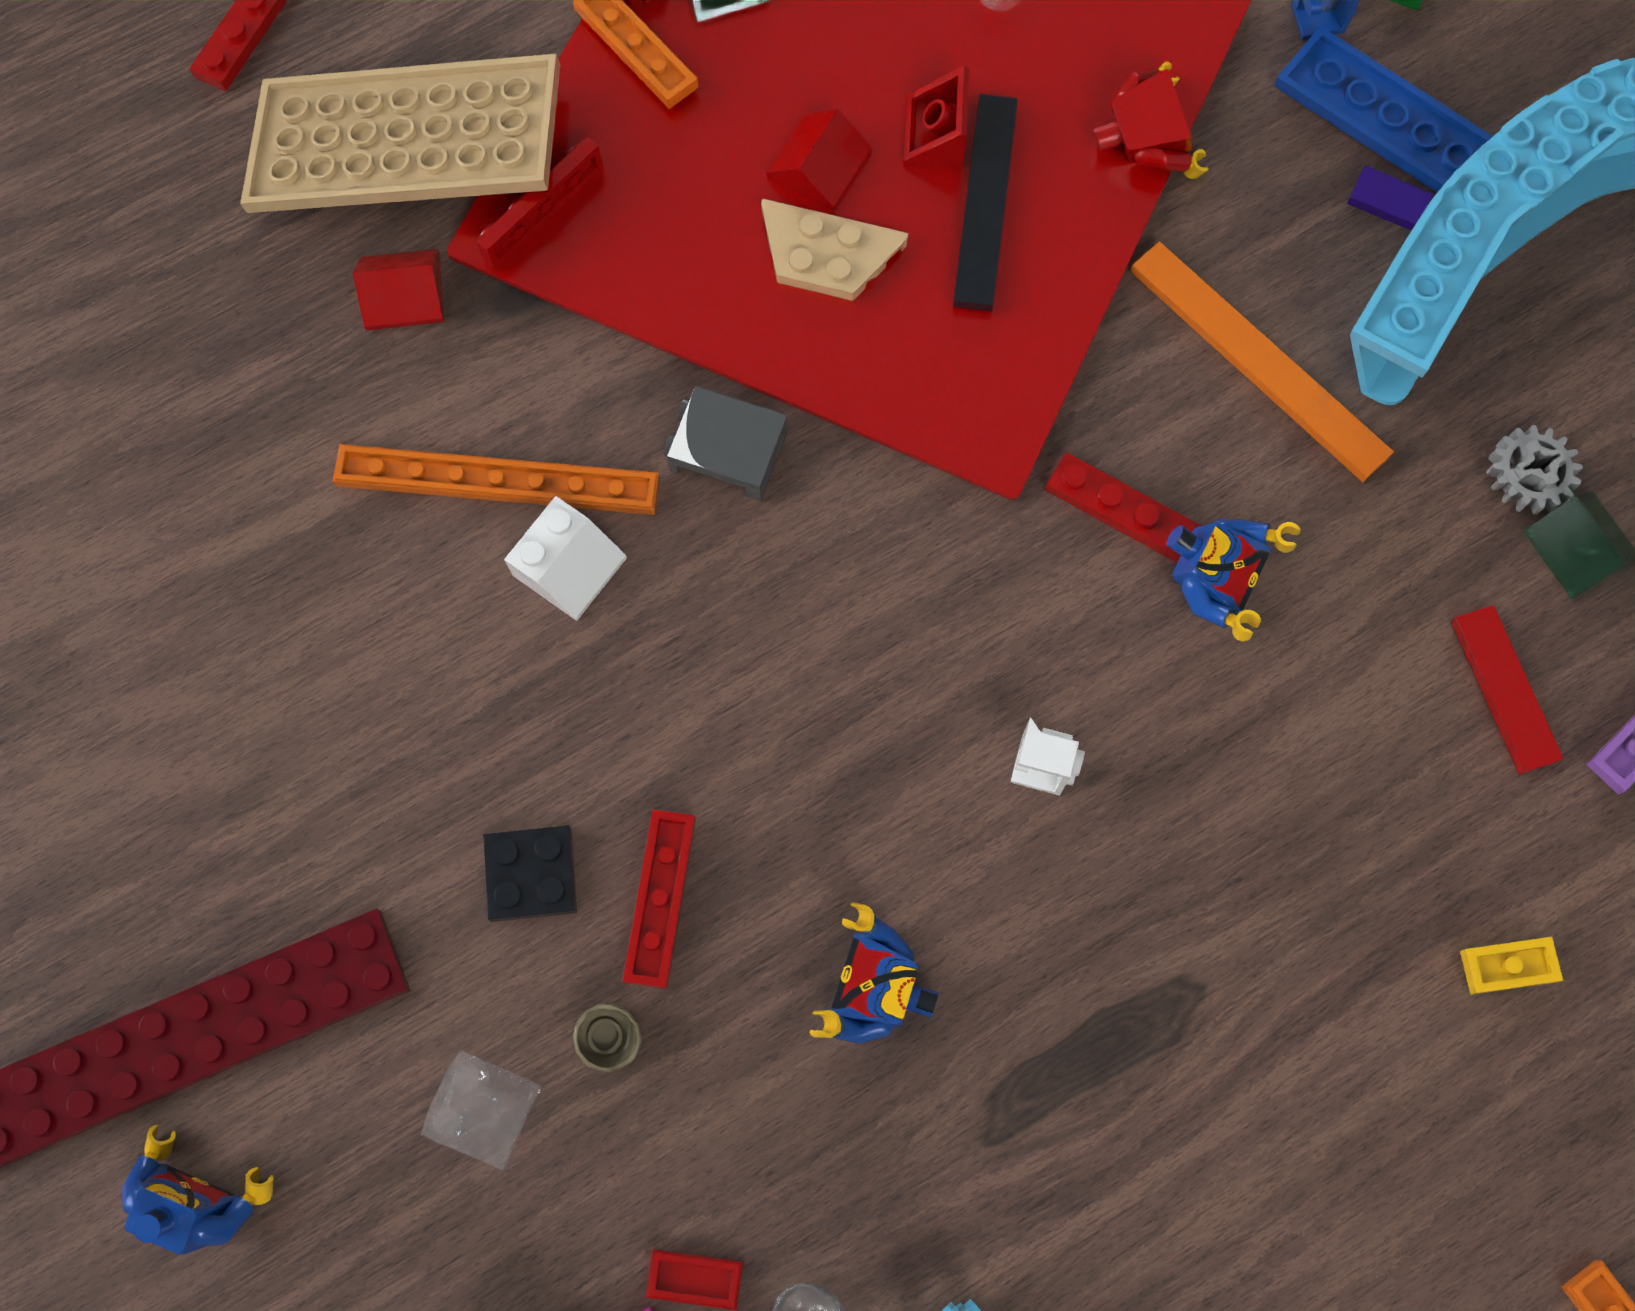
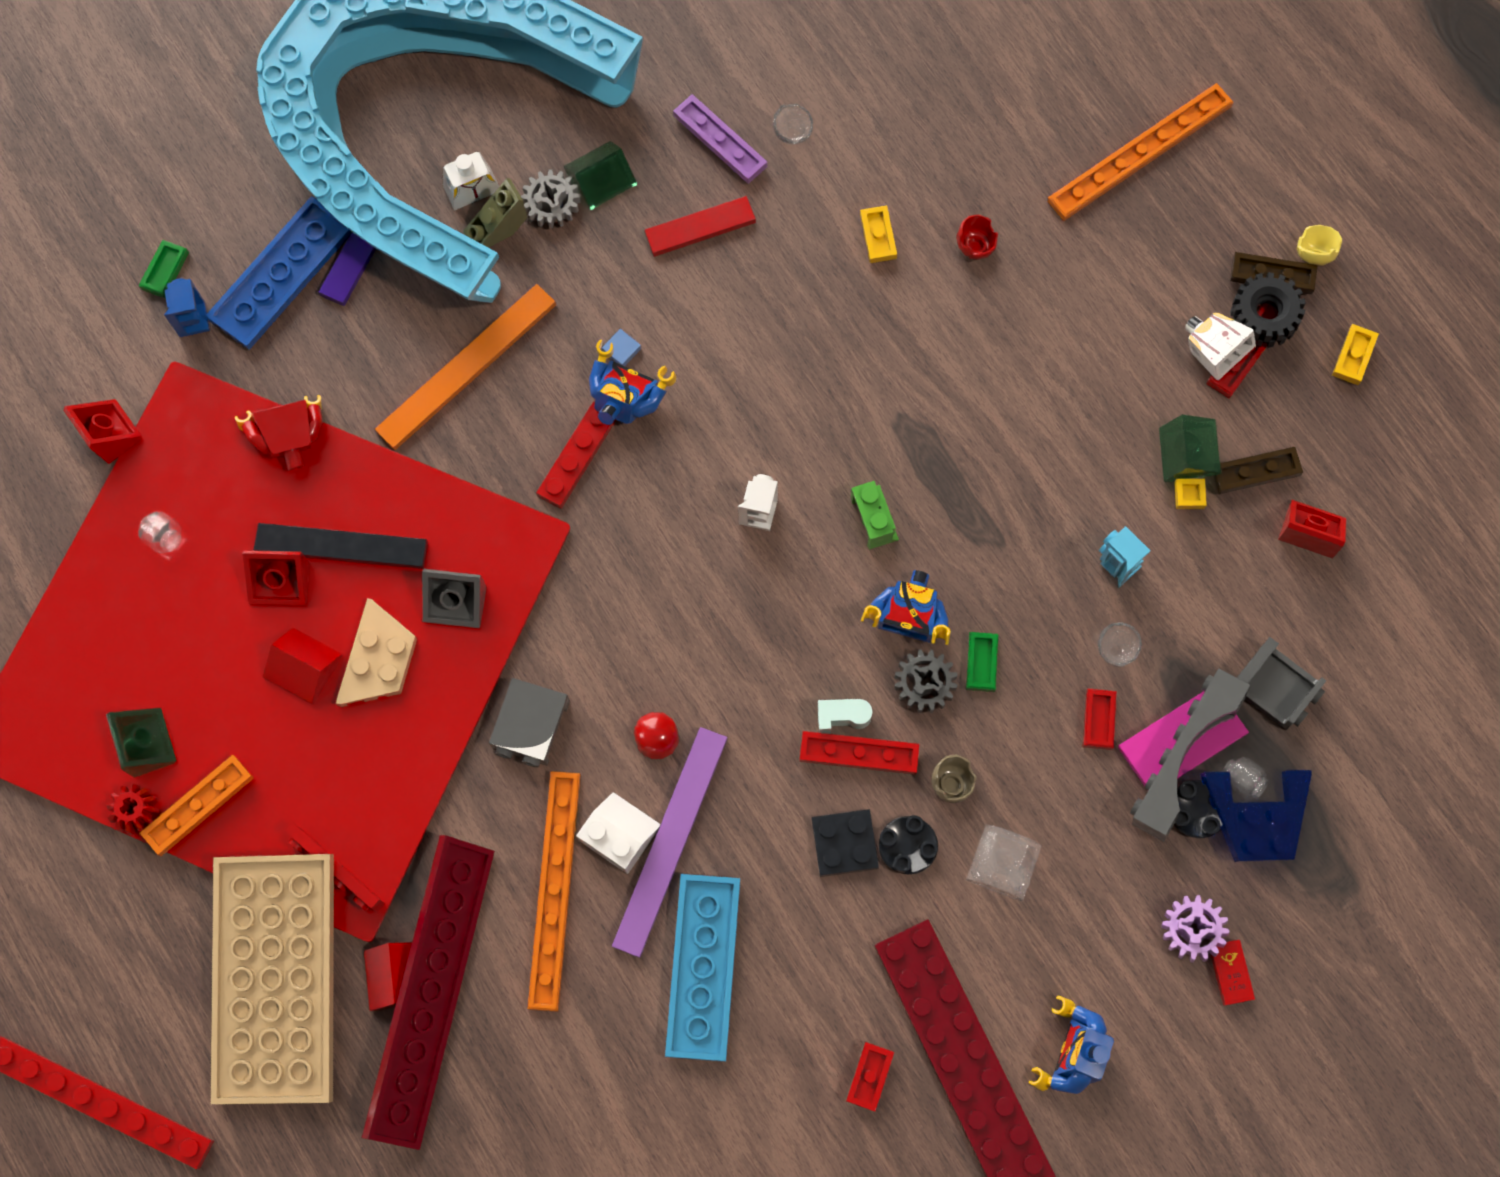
camera: 90 degrees left, 0 degrees up
none -> dark red plate [362,835,495,1150]
none -> dark grey slope [422,569,487,628]
none -> white torso [443,152,499,211]
none -> olive slope [463,178,527,248]
none -> medium blue tile [602,329,641,366]
none -> medium lavender tile [612,727,727,958]
none -> red hair [634,712,679,759]
none -> dark azure plate [665,874,740,1062]
none -> light aqua leg [818,699,872,734]
none -> red plate [846,1042,894,1112]
none -> bright green window [851,481,899,550]
none -> black dish [879,815,938,875]
none -> dark grey gear [894,650,957,713]
none -> red hair [956,214,998,260]
none -> green tile [966,632,998,692]

